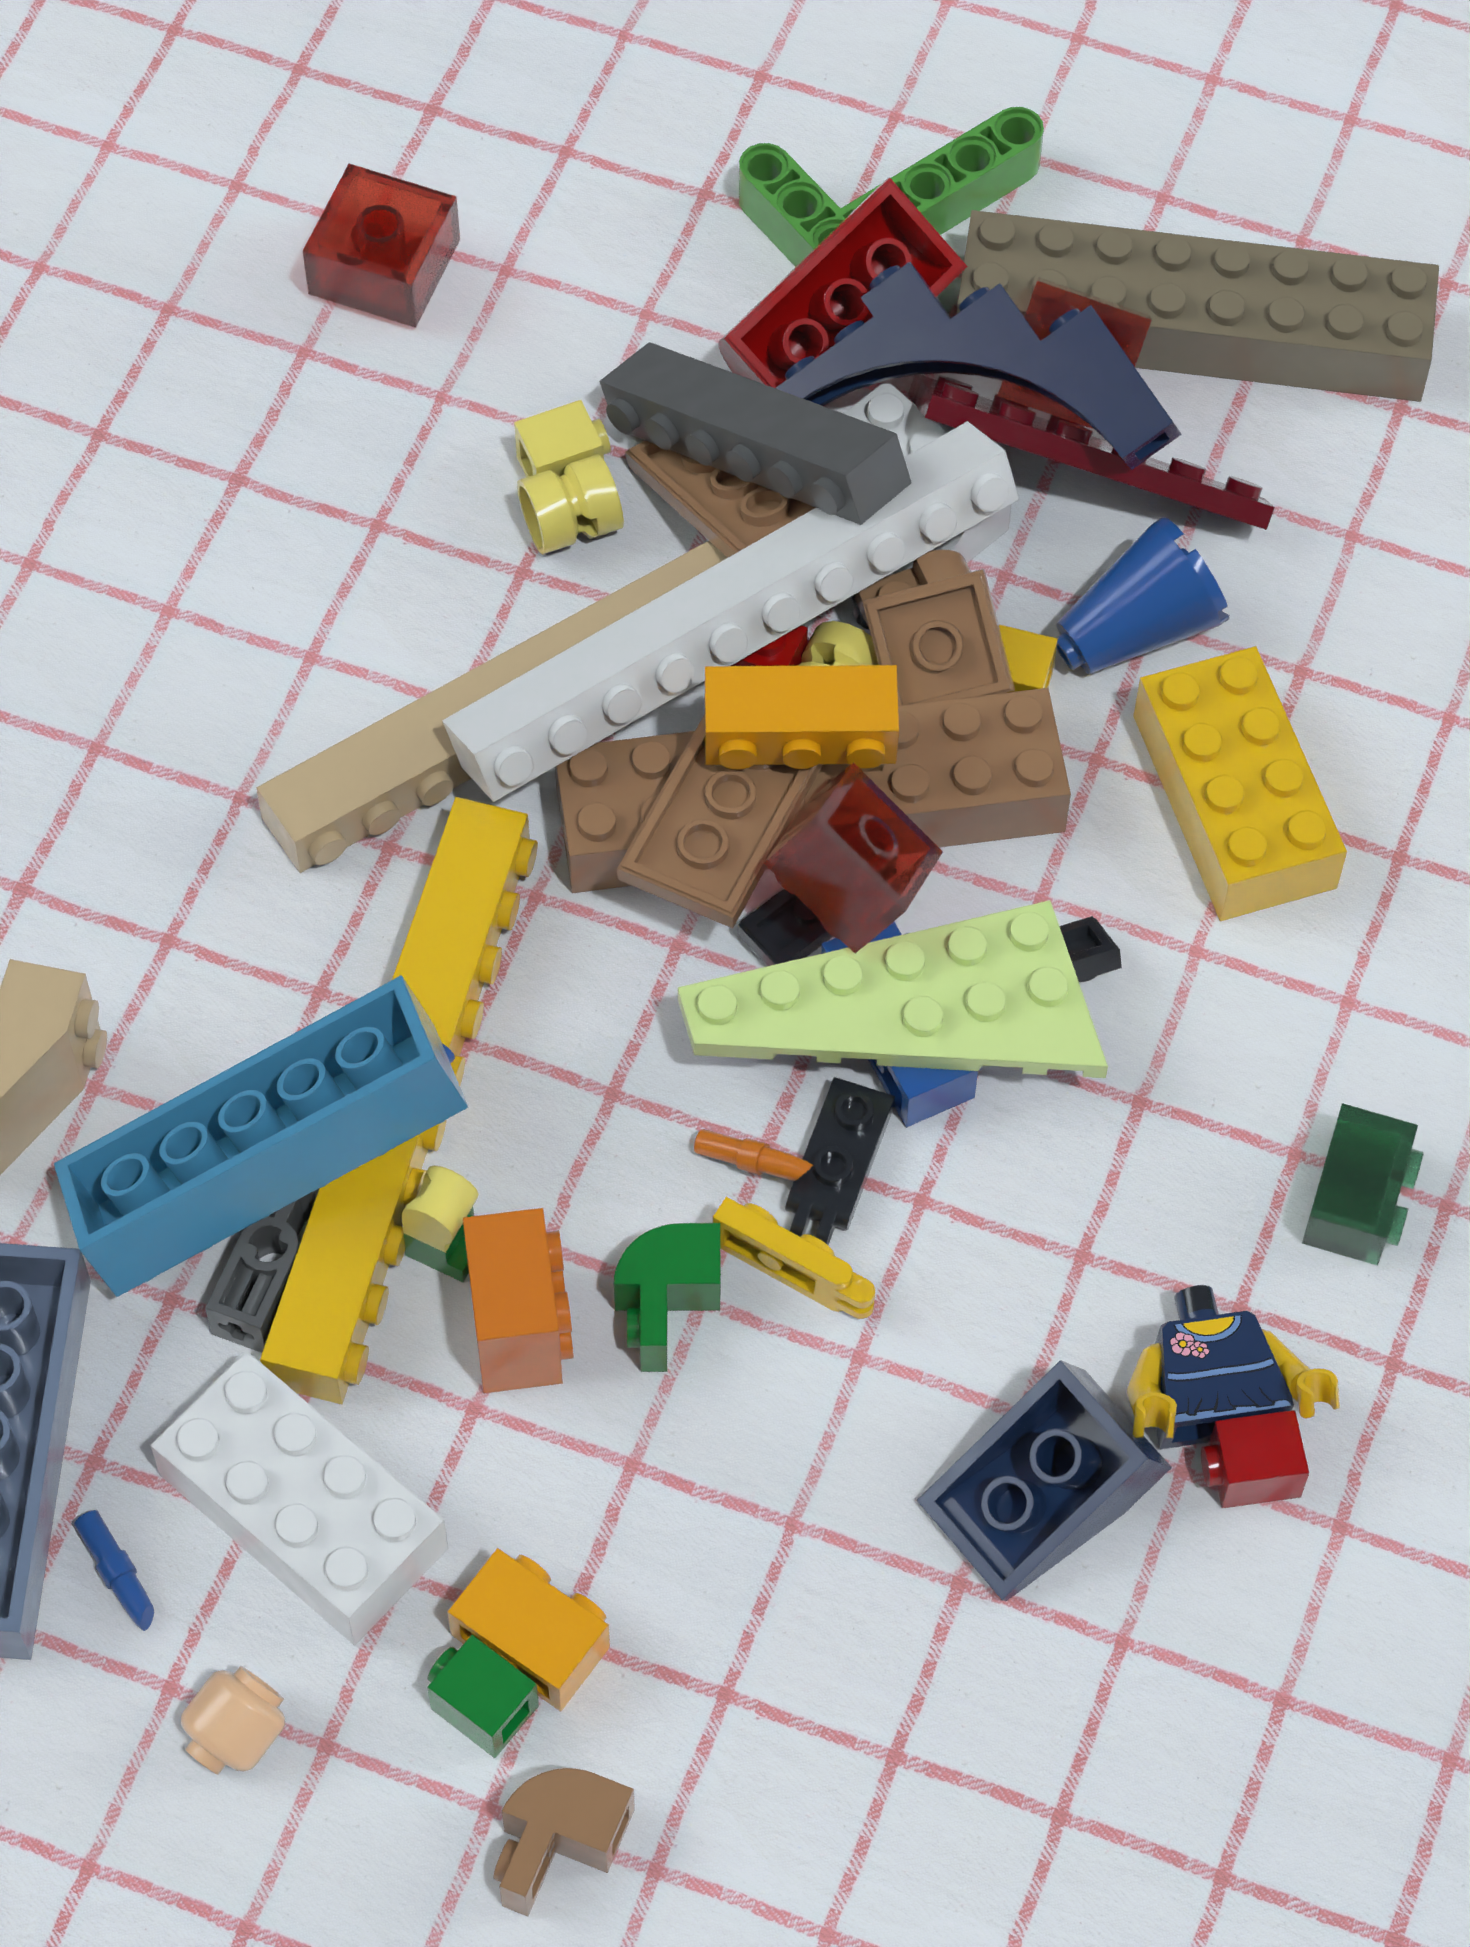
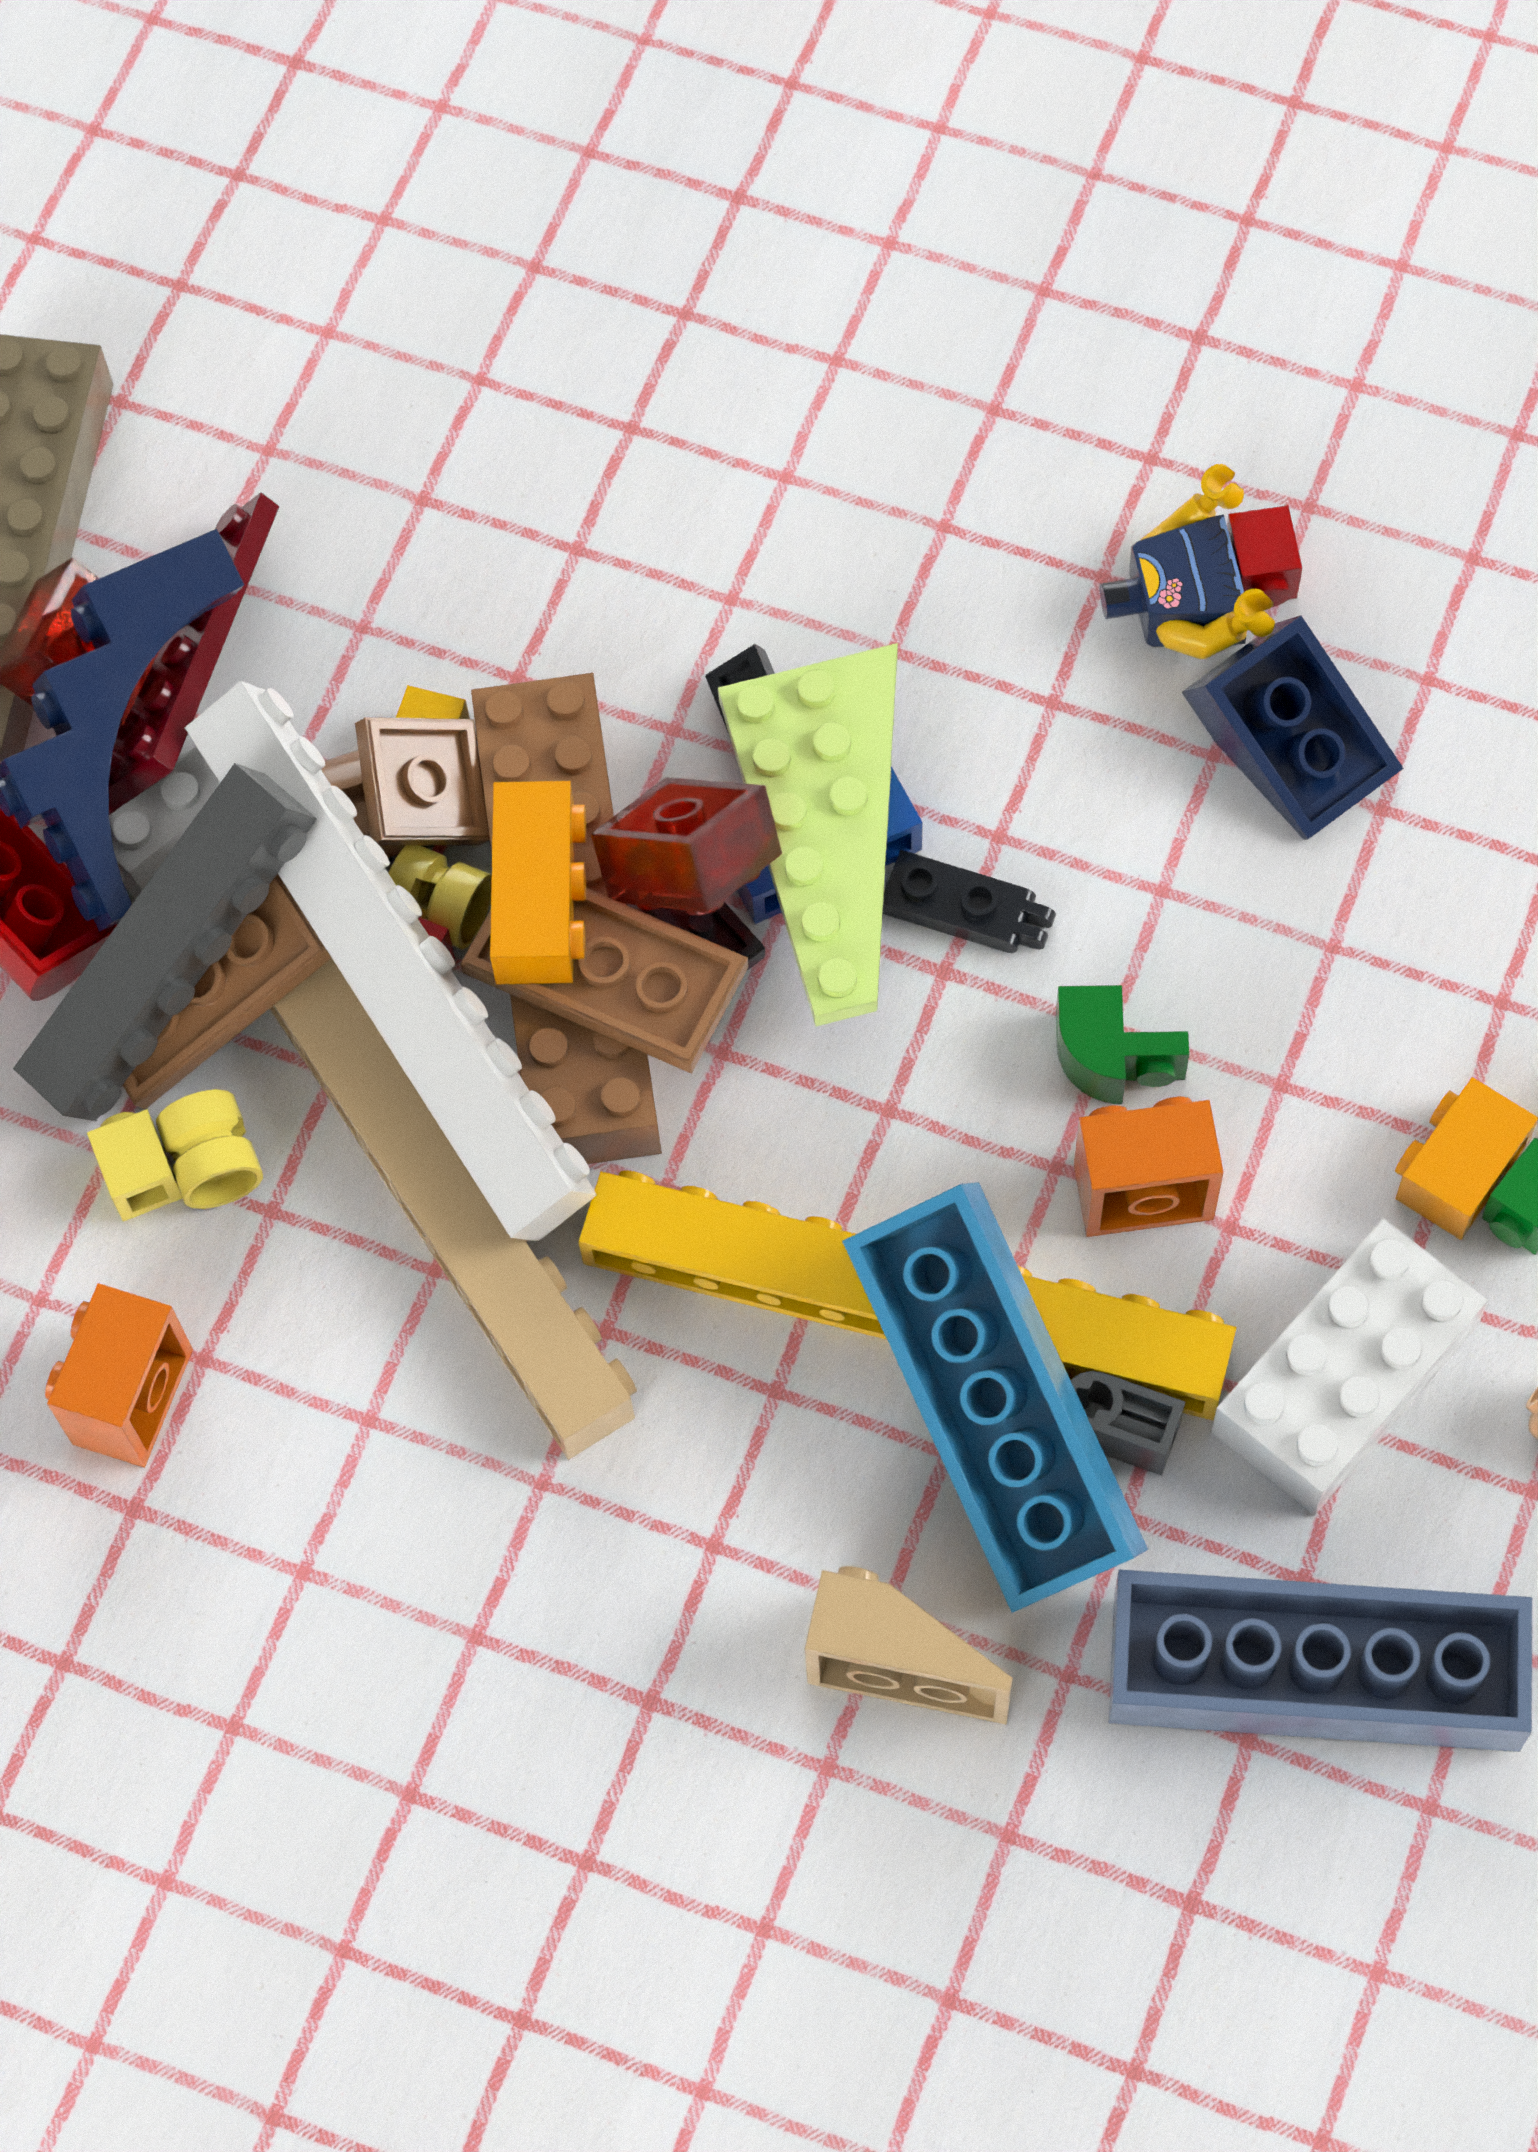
camera: 85 degrees left, 5 degrees up
blue piece [74,1510,154,1631] -> none
light yellow leg [402,1165,479,1283] -> none
orange piece [694,1129,813,1181] -> none
yellow hinge [713,1196,875,1319] -> none
blue cone [1056,518,1230,674] -> none
yellow brick [1133,646,1347,921] -> none
clear green brick [1302,1103,1424,1266] -> none
none -> orange brick [45,1283,193,1468]

